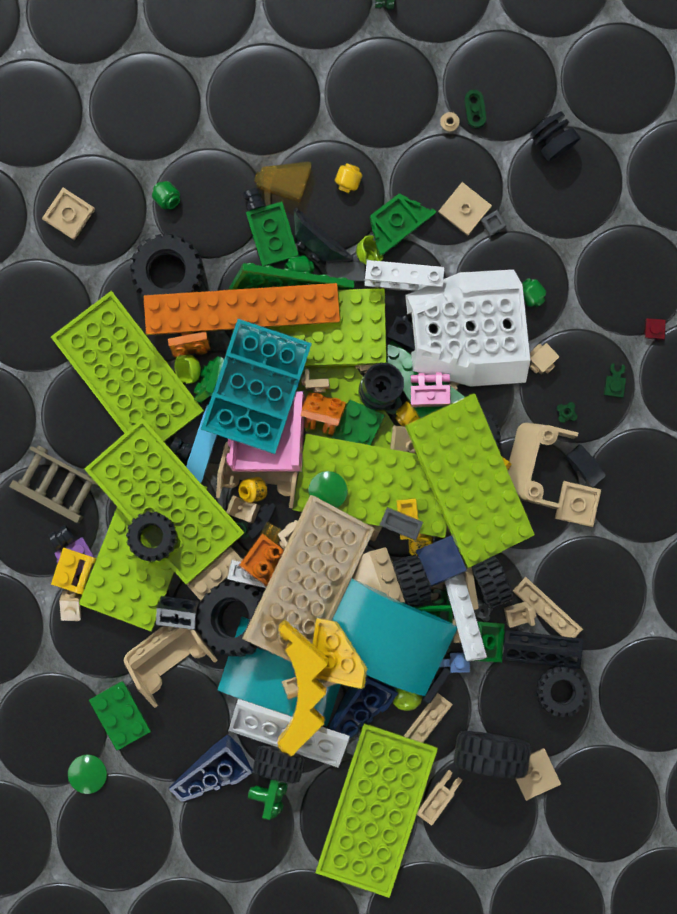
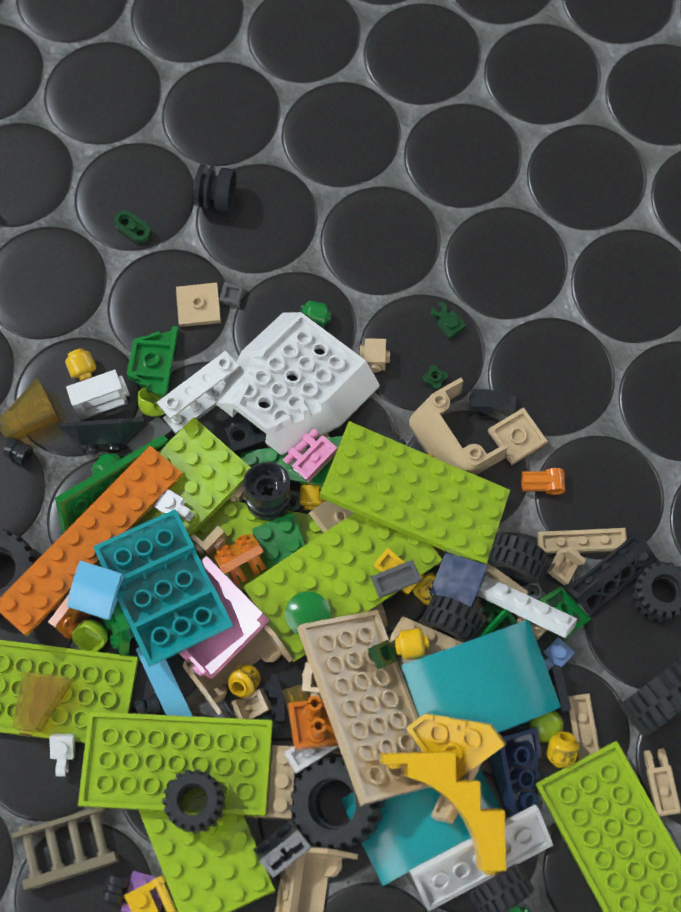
camera: 45 degrees left, 15 degrees down
green plate [246,201,299,266] -> none
tan plate [440,112,459,132] -> none
dark red plate [644,318,666,340] -> none
none -> clear yellow slope [13,672,72,736]
none -> white plate [50,734,75,776]
none -> white window [66,370,130,421]
none -> medium azure slope [67,561,124,621]
none -> white plate [154,489,194,521]
none -> dark green plate [368,640,401,670]
none -> yellow head [395,628,430,660]
none -> orange piece [521,468,565,495]
none -> yellow head [546,732,580,768]

